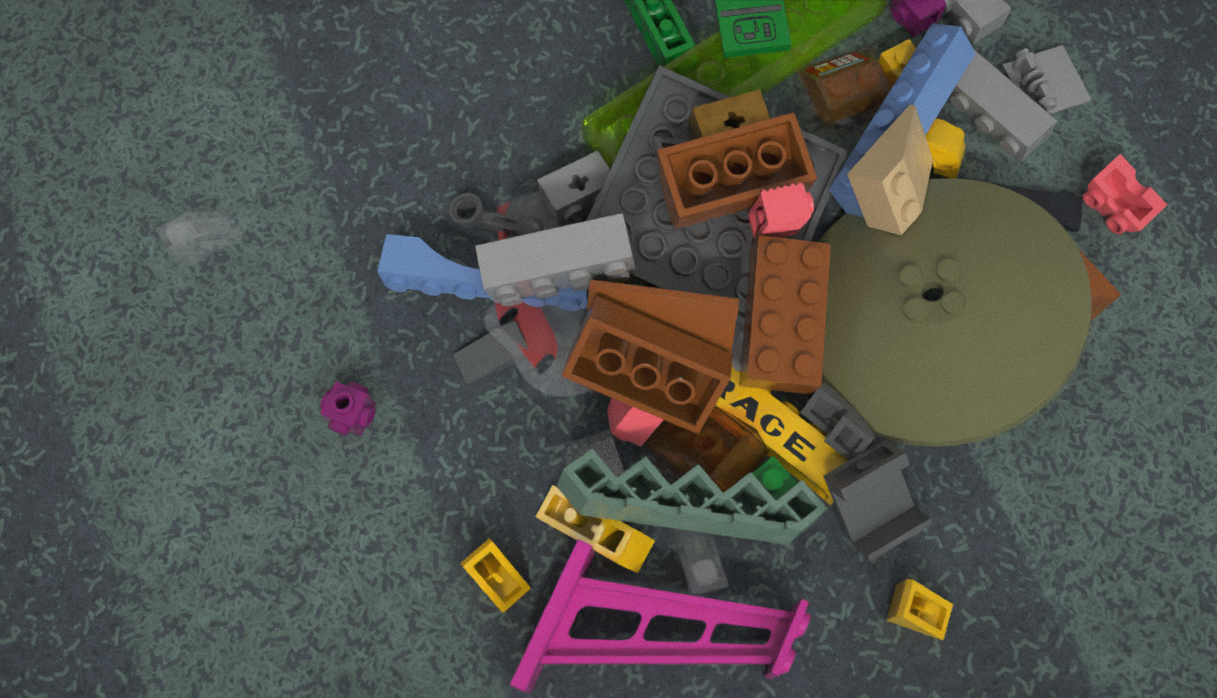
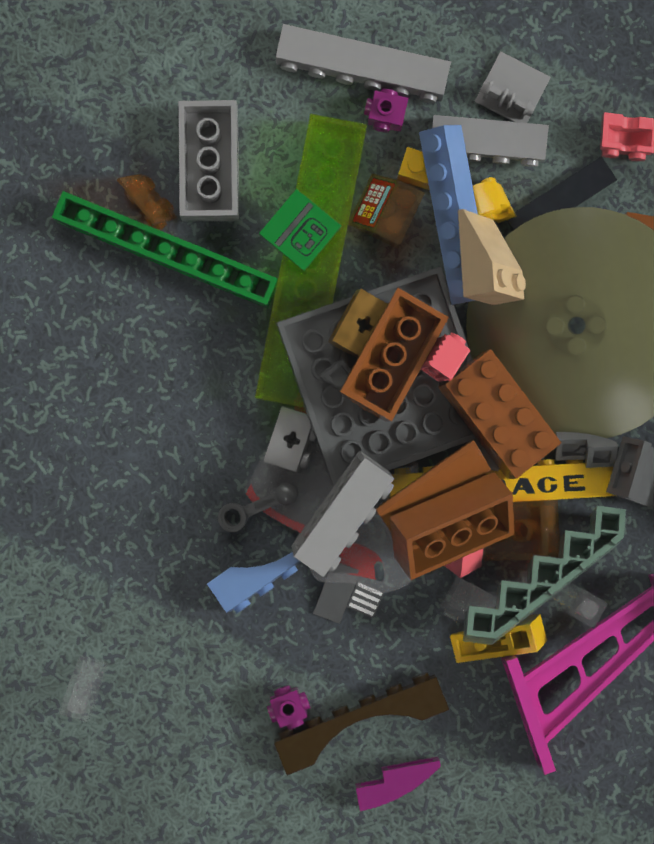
camera: 55 degrees left, 15 degrees up
yellow slope [460,538,531,613] -> none
green brick [752,456,798,501] -> none
none -> dark brown arch [274,672,449,776]
none -> tile [347,580,385,618]
none -> magenta slope [355,756,441,811]

